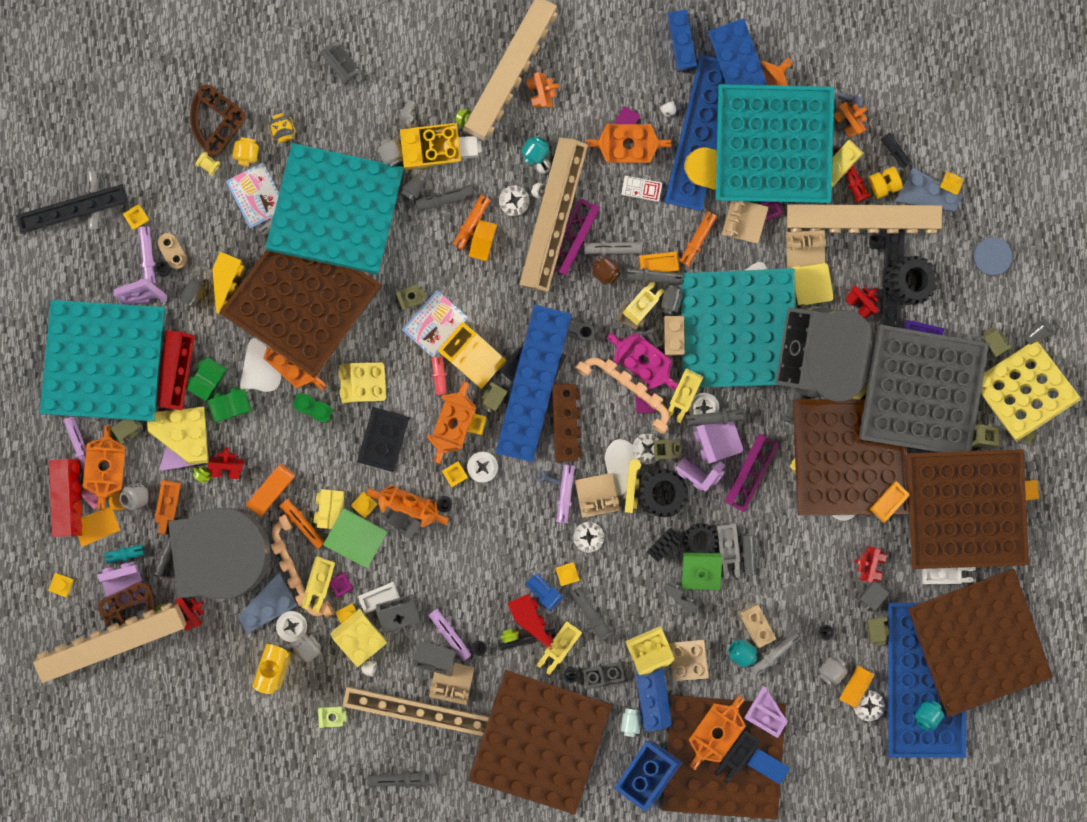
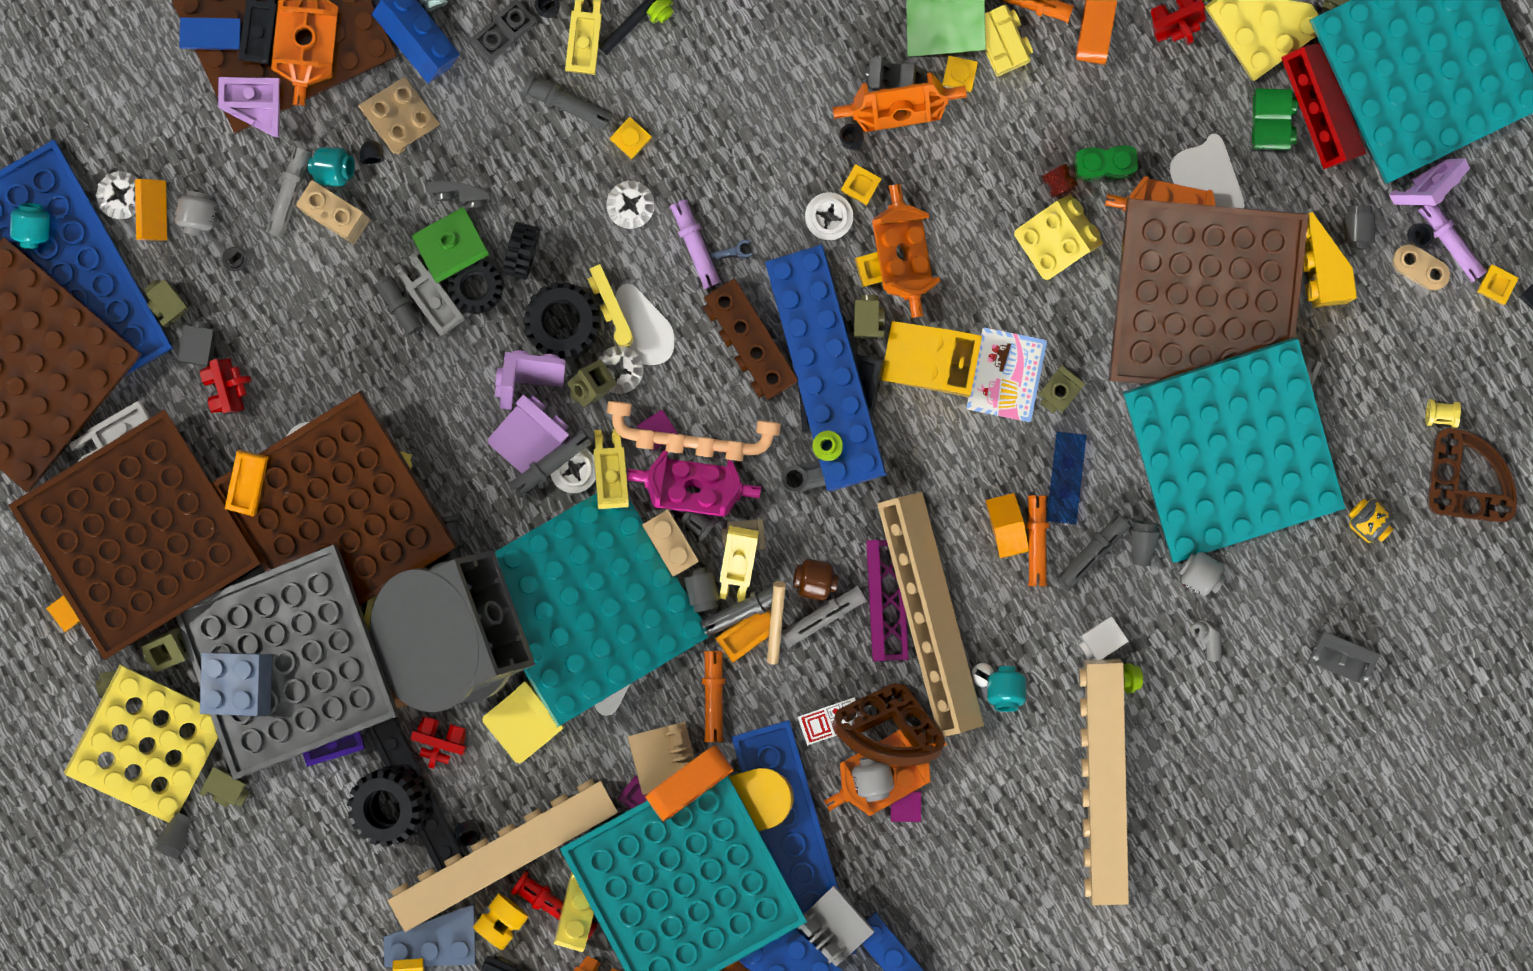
camera: 155 degrees right, 0 degrees up
green brick [207,386,252,422] -> none
sticker [226,163,279,228] -> none
yellow head [232,137,259,167] -> none
black tile [357,407,410,472] -> none
yellow slope [400,123,461,170] -> none
coral axle [431,356,447,395] -> none
white gear [499,185,530,216] -> none
red slope [507,594,554,650] -> none
blue piece [525,573,564,612] -> none
orange hips [526,72,560,108] -> none
white hinge [531,183,546,199] -> none
tan hinge [575,473,620,518] -> none
light yellow bracket [625,626,674,675] -> none
white hinge [659,101,676,117] -> none
magenta fence [724,433,779,512] -> none
tan hinge [786,230,826,268] -> none
sand blue tile [974,238,1012,276] -> none
none -> sand blue brick [200,652,272,716]
none -> black hinge [359,140,384,164]
none -> orange beam [645,745,734,822]
none -> tan bar [767,581,786,665]
none -> light grey hinge [798,885,875,966]
none -> lime plate [812,431,843,461]
none -> reddish brown beam [832,683,945,766]
none -> light grey head [852,757,895,802]
none -> clear red wheel [1041,163,1078,199]
none -> clear blue tile [1046,431,1087,525]

